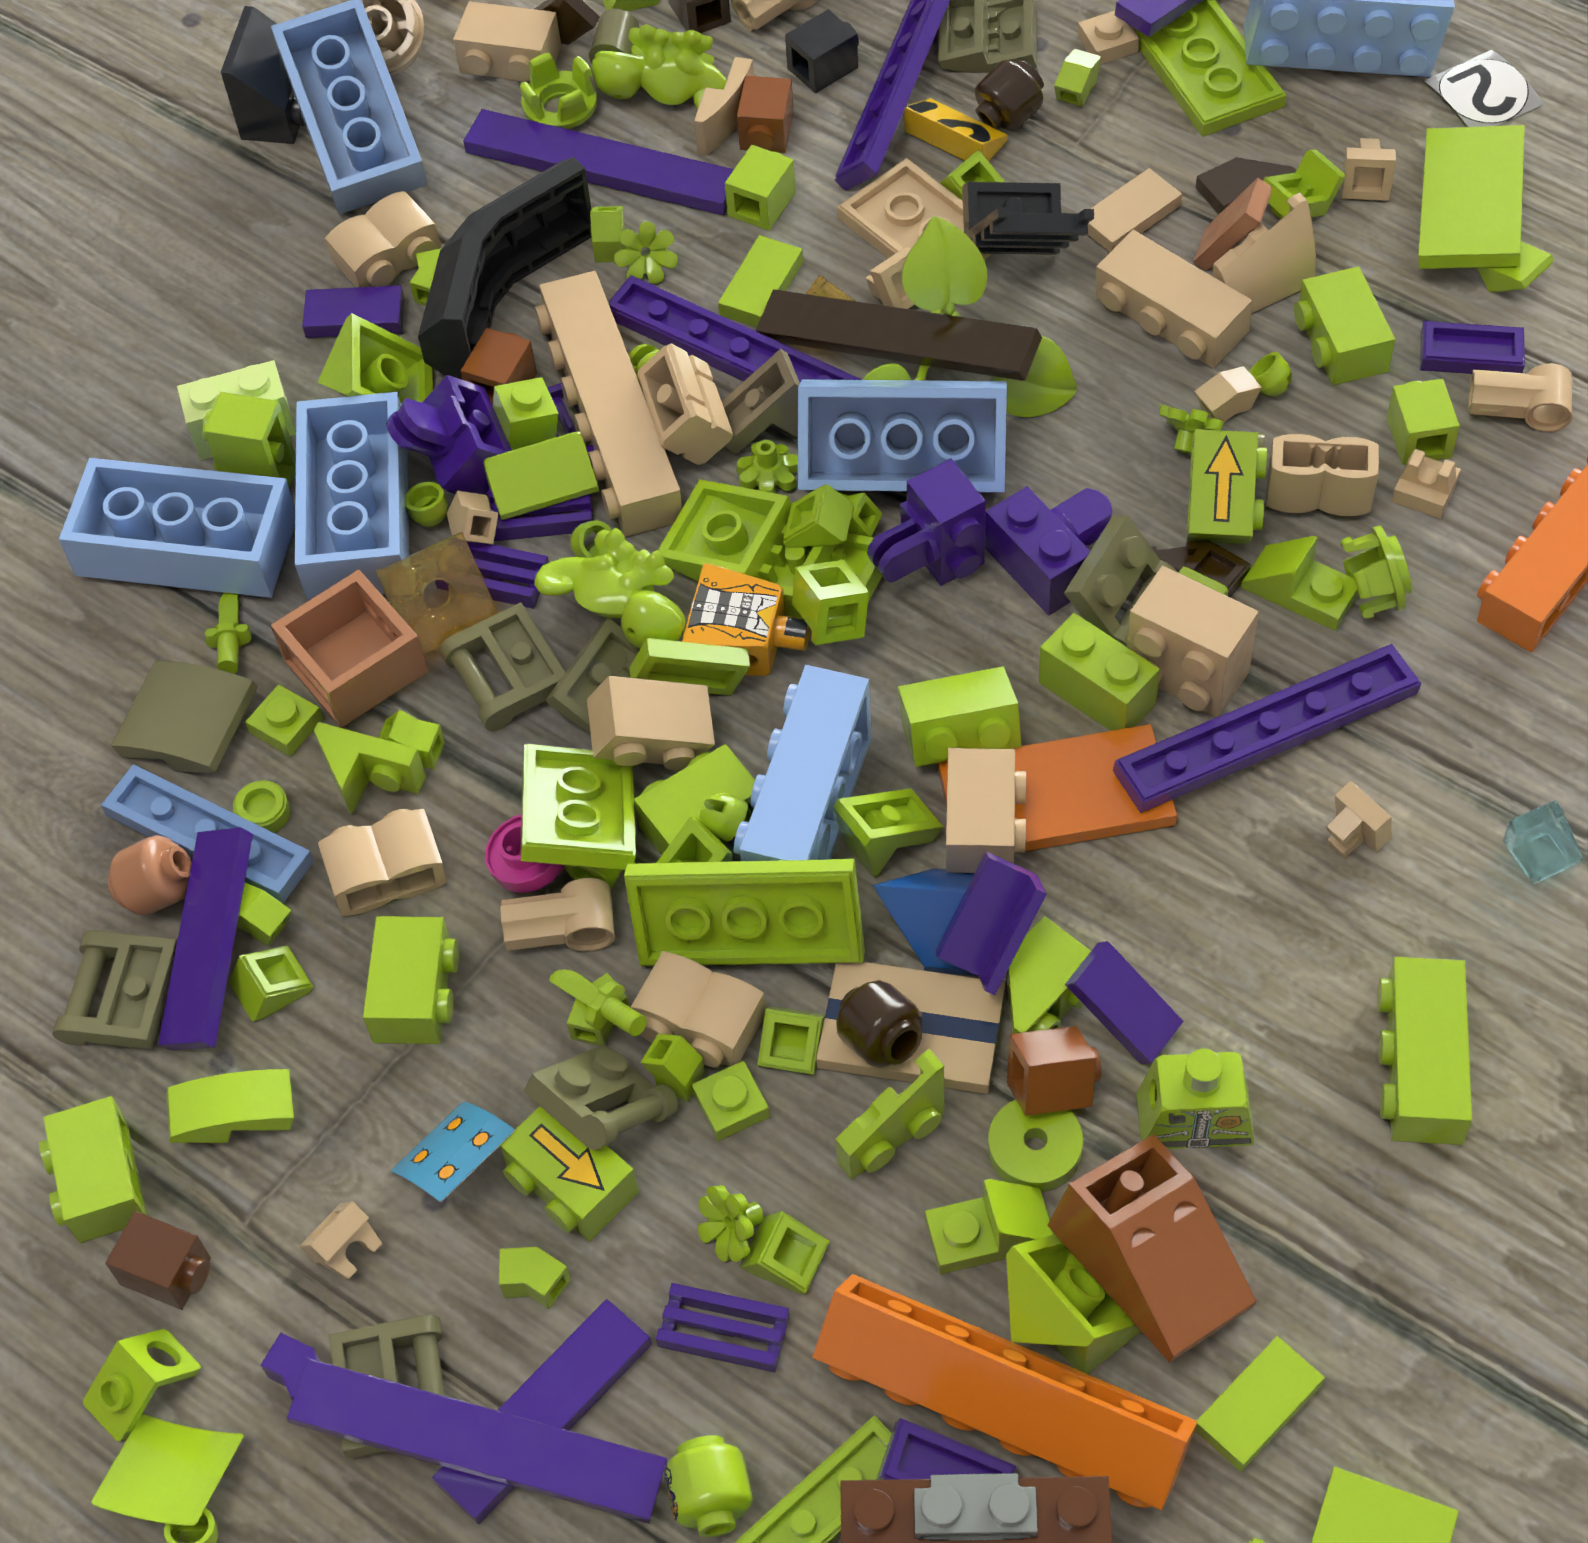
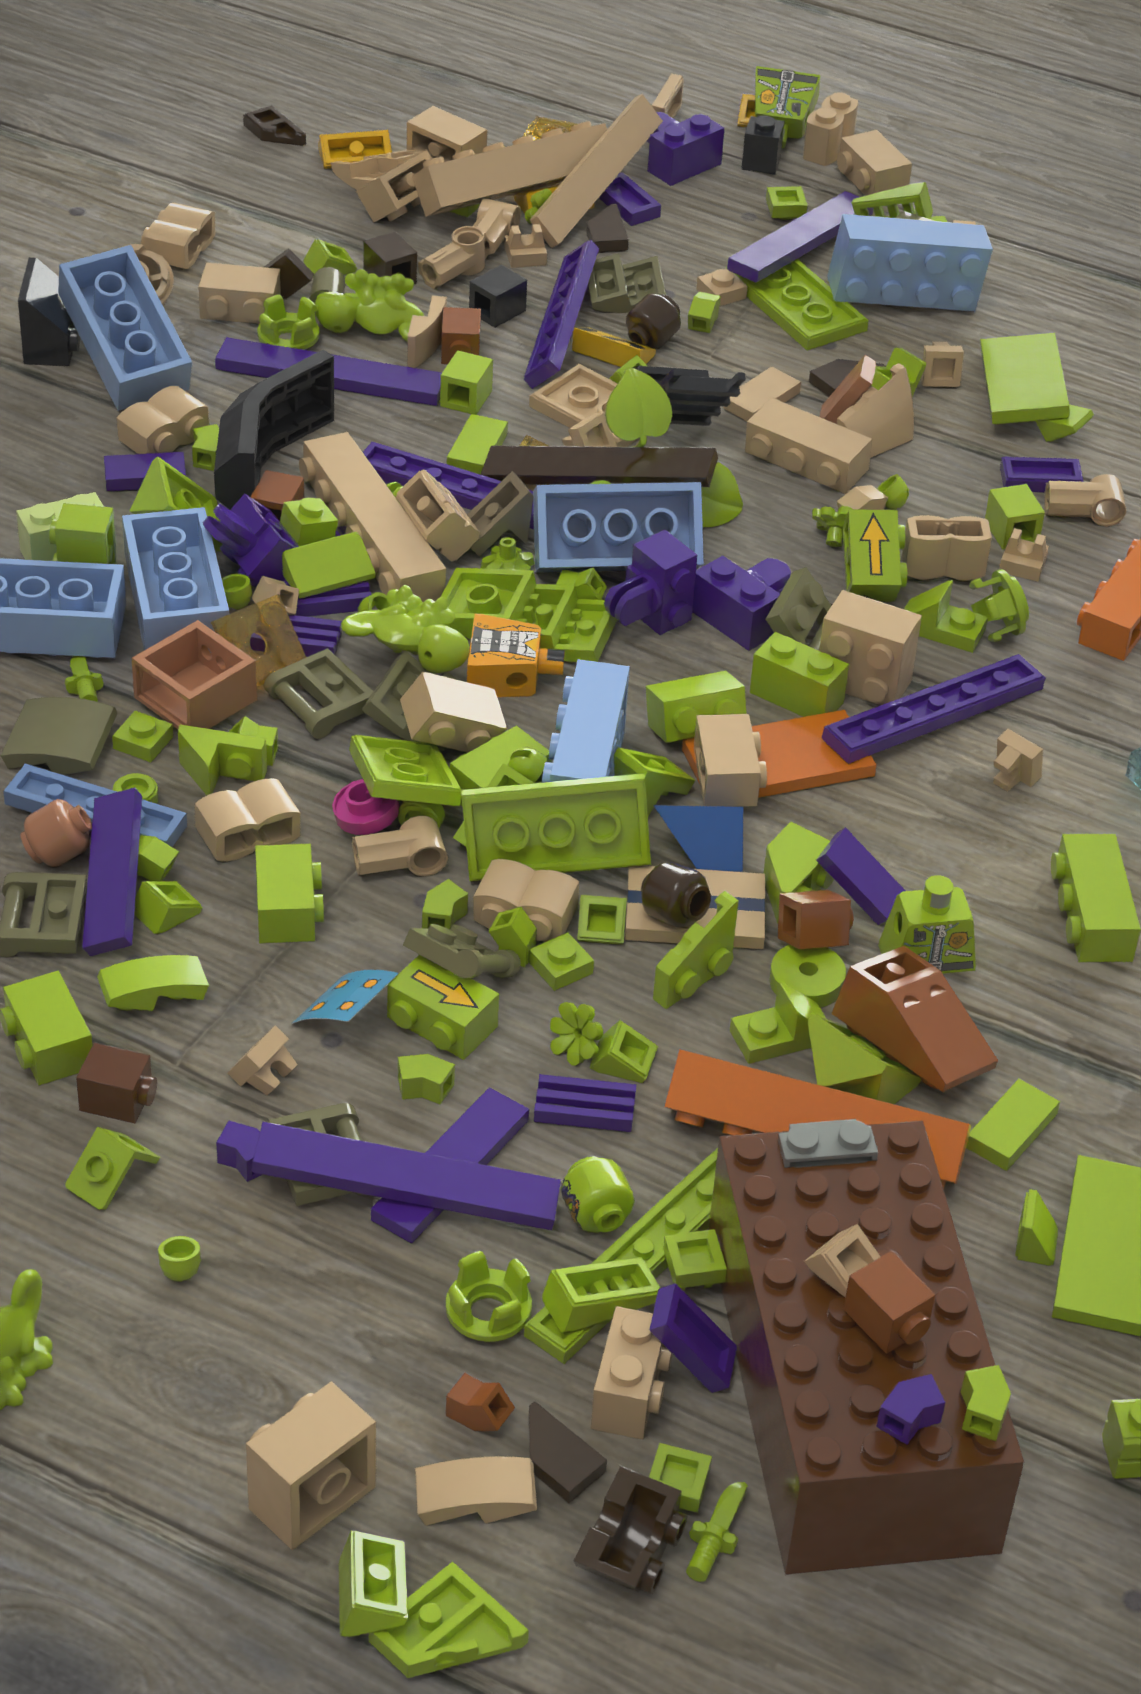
camera: 15 degrees left, 15 degrees down
lime sticker [92,1414,244,1526] -> none
lime piece [549,969,647,1037] -> none
lime piece [590,206,625,263] -> none
lime plant [614,221,678,284] -> none
lime tile [629,638,750,696] -> none
lime slope [783,484,853,548] -> none
lime brick [792,560,869,645] -> none
dark purple panel [935,852,1047,995] -> none
lime brick [1294,266,1396,386] -> none
sticker [1424,51,1543,127] -> none

